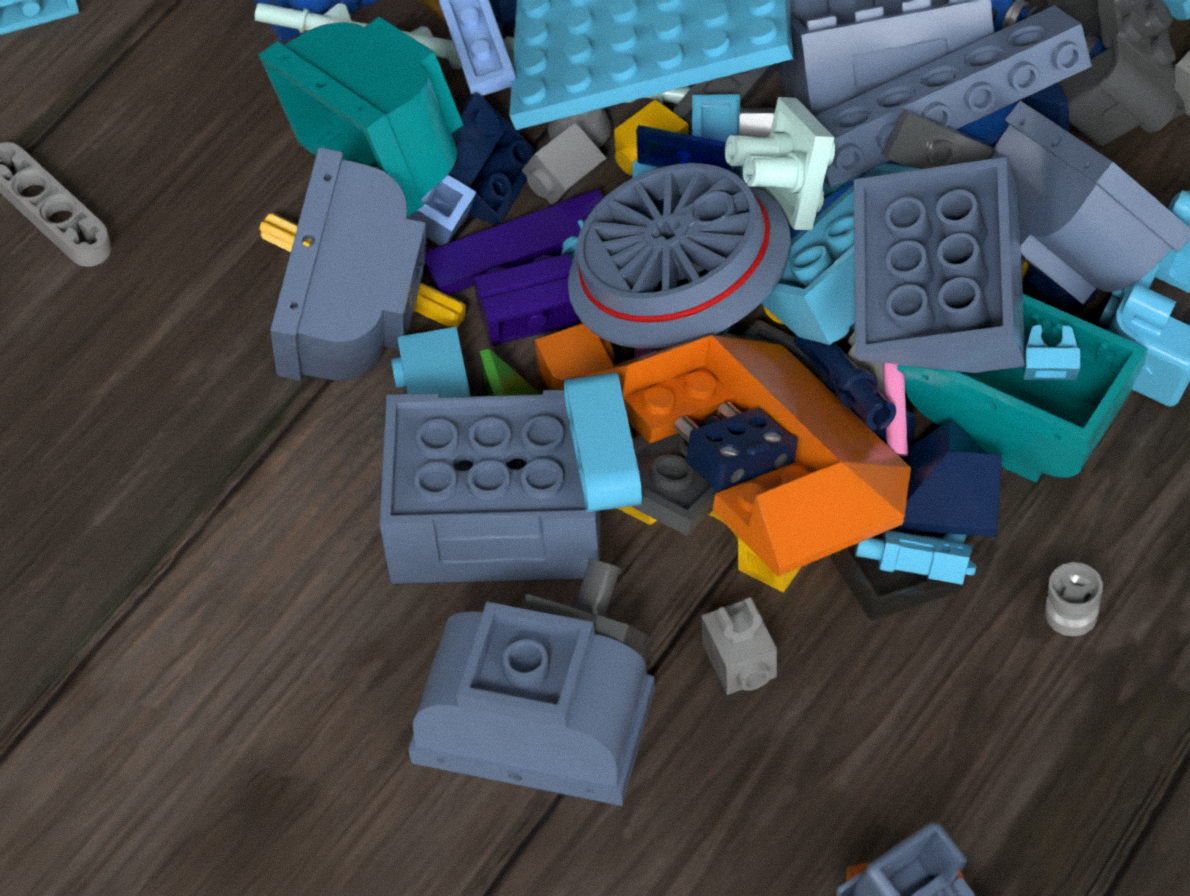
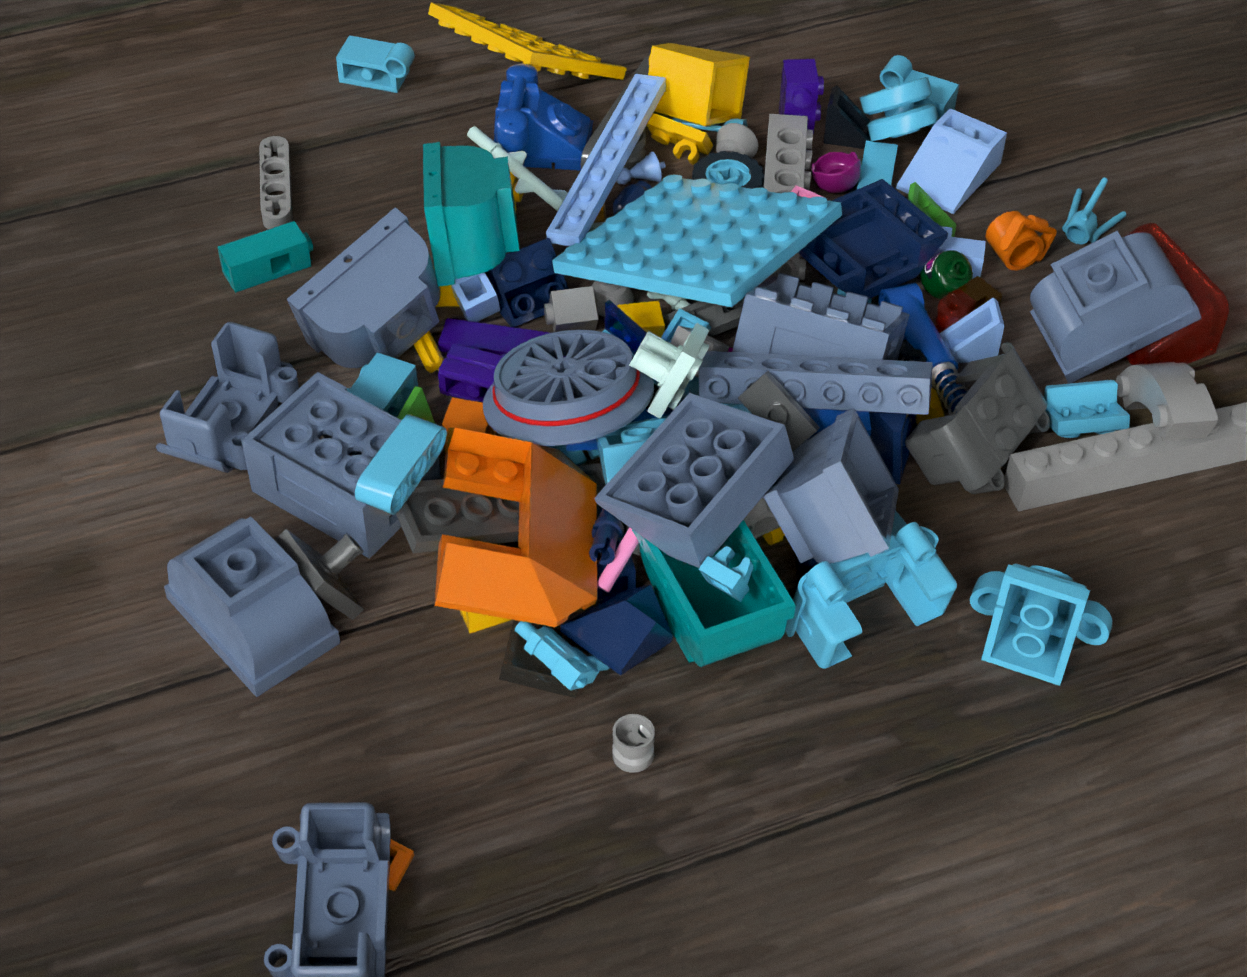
camera: 30 degrees right, 5 degrees down
dark blue piece [674,402,798,495] -> none
light grey brick [701,597,777,695] -> none
none -> sand blue container [156,322,299,473]
none -> teal brick [218,221,313,293]

